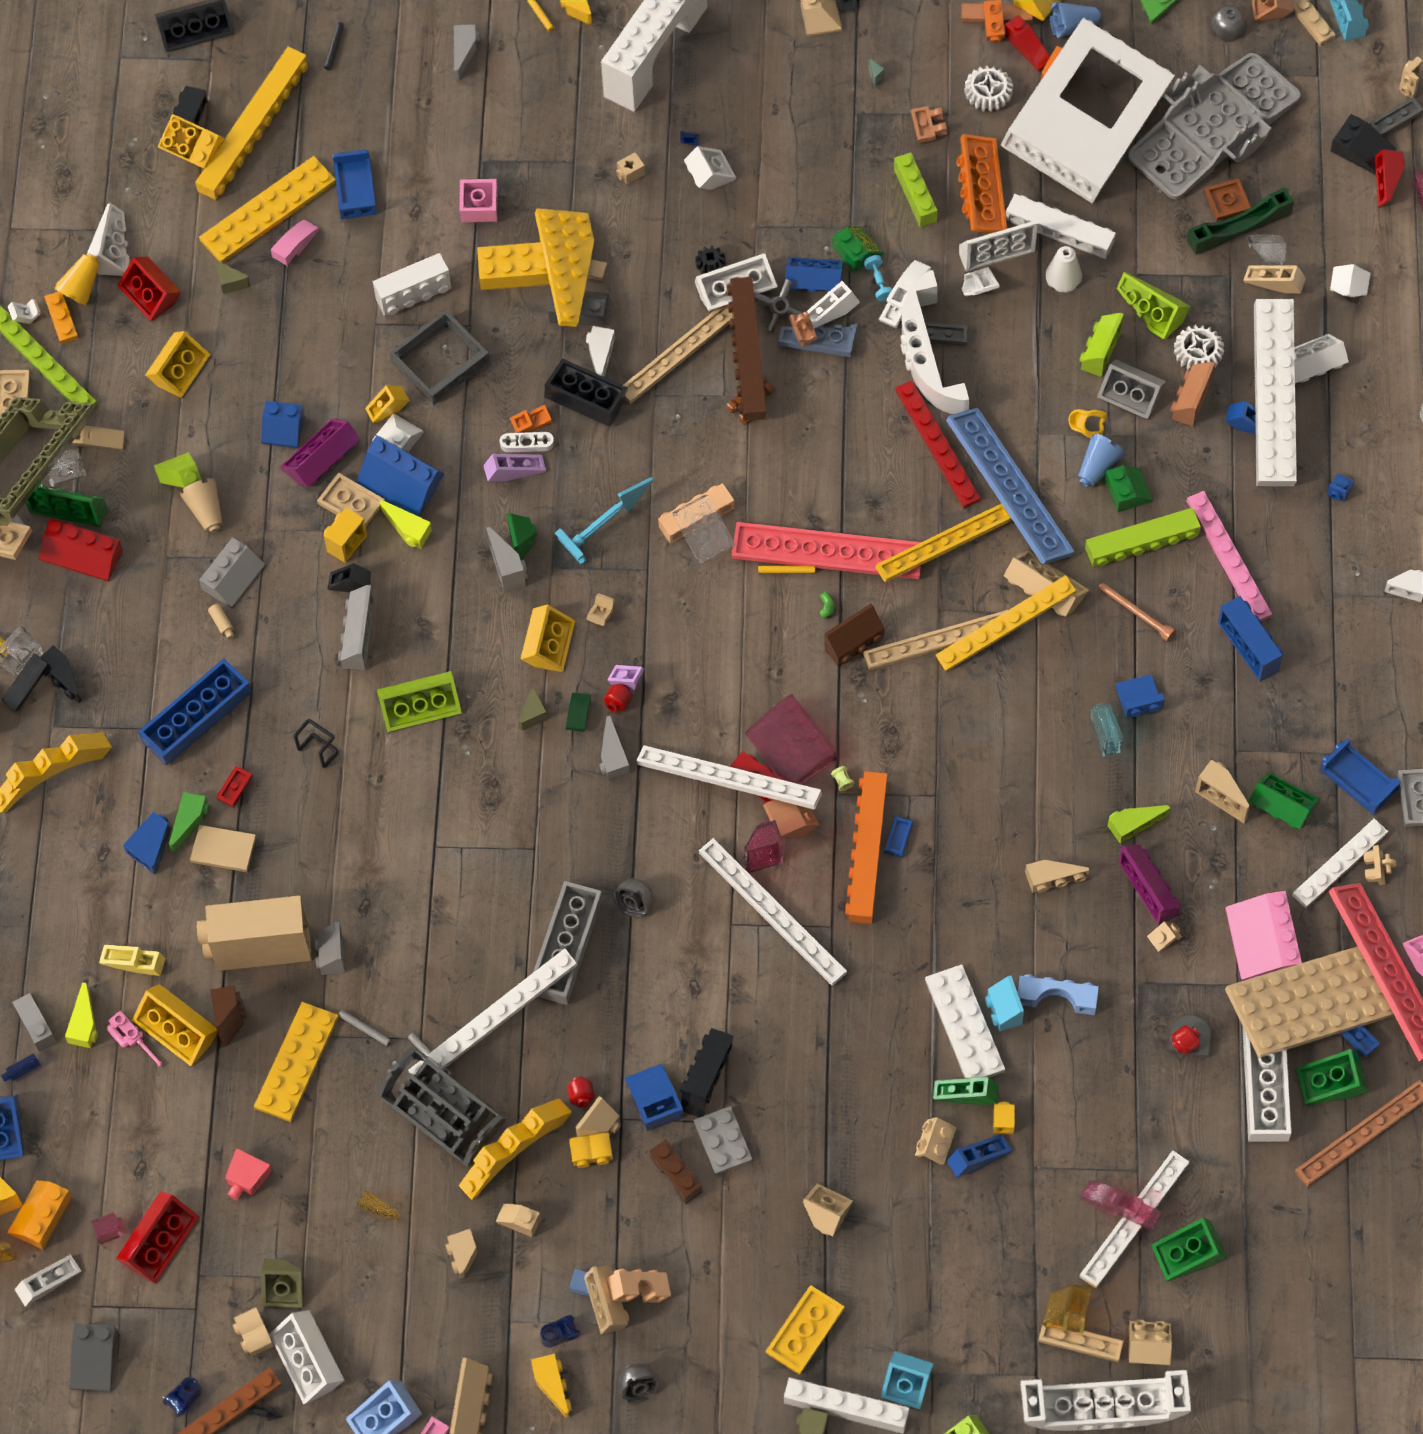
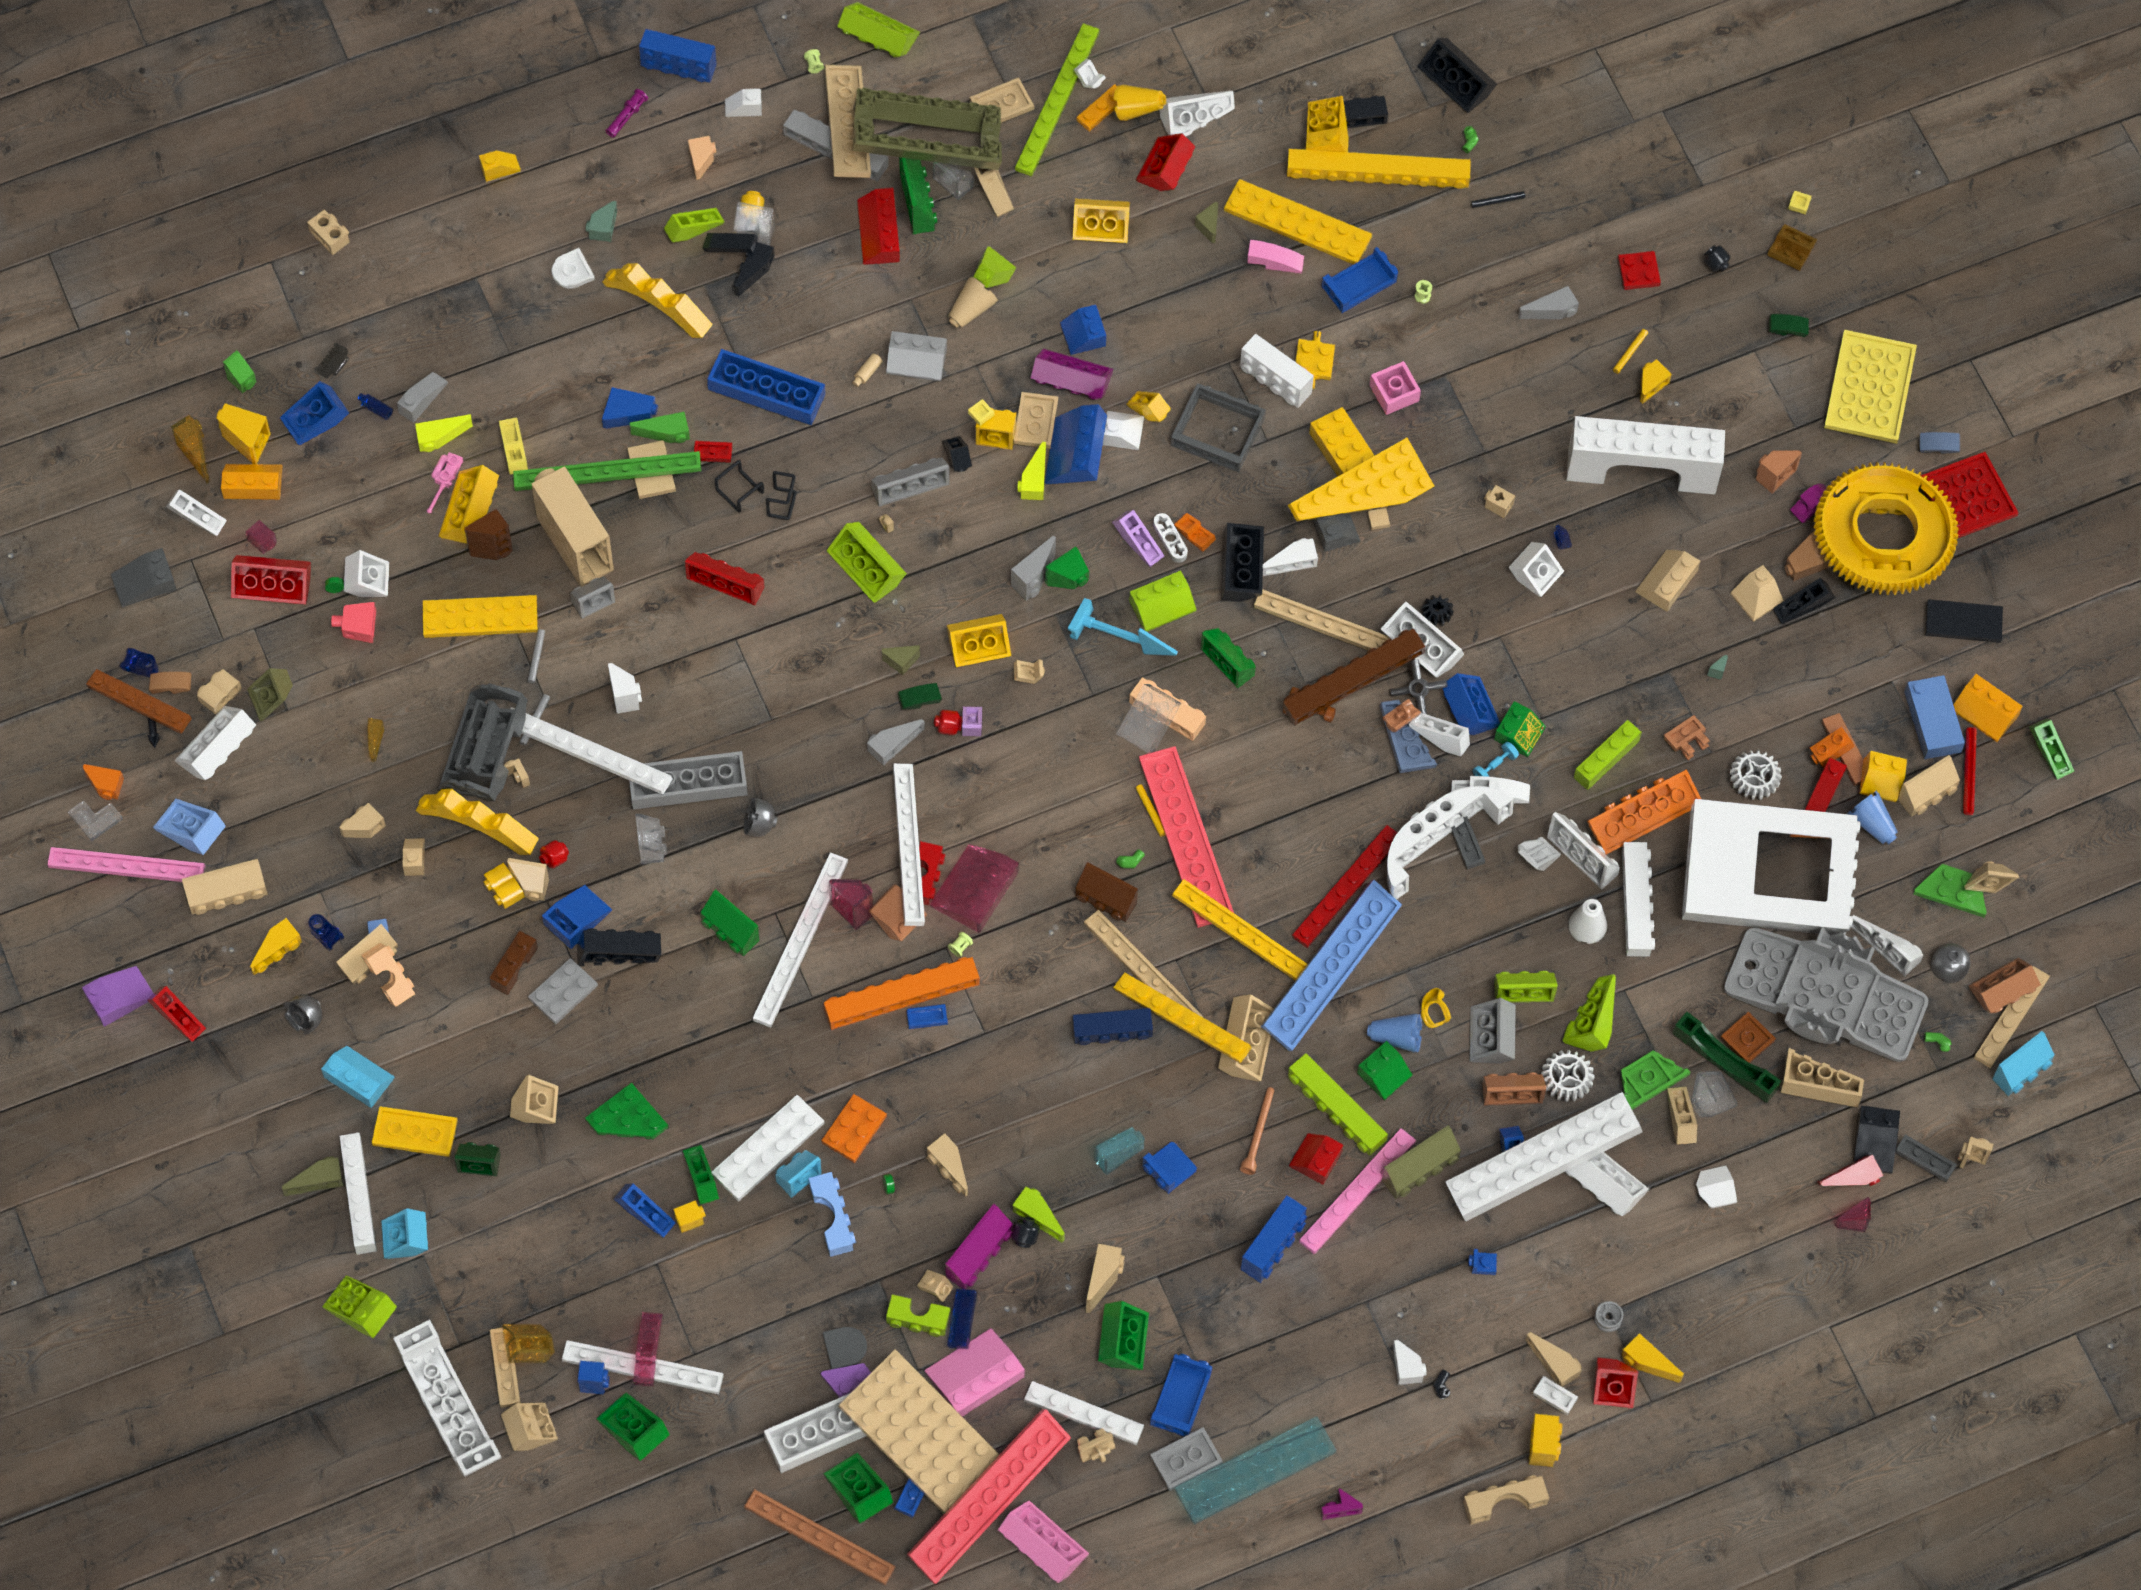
camera: 60 degrees right, 0 degrees up
tan bracket [915,1117,956,1165] -> none
red head [1171,1025,1201,1055] -> none
none -> medium nougat slope [149,672,192,694]
none -> medium azure slope [321,1046,395,1108]
none -> green tile [325,577,344,593]
none -> white slope [344,550,389,597]
none -> dark green slope [455,1142,501,1177]
none -> tan bracket [504,759,530,788]
none -> bright green plate [513,451,701,491]
none -> blue brick [578,1361,610,1394]
none -> green plate [585,1083,669,1140]
none -> white slope [608,663,642,714]
none -> clear slope [635,813,667,864]
none -> red slope [685,552,765,605]
none -> green slope [701,889,760,956]
none -> black piece [714,460,764,512]
none -> medium lavender wing [820,1363,871,1398]
none -> orange plate [822,1094,887,1163]
none -> tan tile [878,514,894,533]
none -> green tile [883,1174,895,1194]
none -> lime arch [886,1295,951,1337]
none -> clear blue plate [947,1289,977,1349]
none -> light yellow plate [968,399,994,426]
none -> black head [1012,1217,1040,1248]
none -> dark blue brick [1072,1008,1153,1045]
none -> lime slope [1129,570,1197,632]
none -> green slope [1201,628,1256,689]
none -> red slope [1289,1133,1343,1185]
none -> yellow plate [1295,331,1335,389]
none -> olive slope [1382,1125,1461,1199]
none -> yellowish green bush [1414,280,1432,303]
none -> bright green arm [1462,126,1478,153]
none -> bright green wing [1620,1050,1691,1110]
none -> tan slope [1636,550,1700,612]
none -> tan wedge [1780,1048,1864,1107]
none -> white wedge [1852,915,1923,977]
none -> bright green arm [1924,1032,1952,1052]

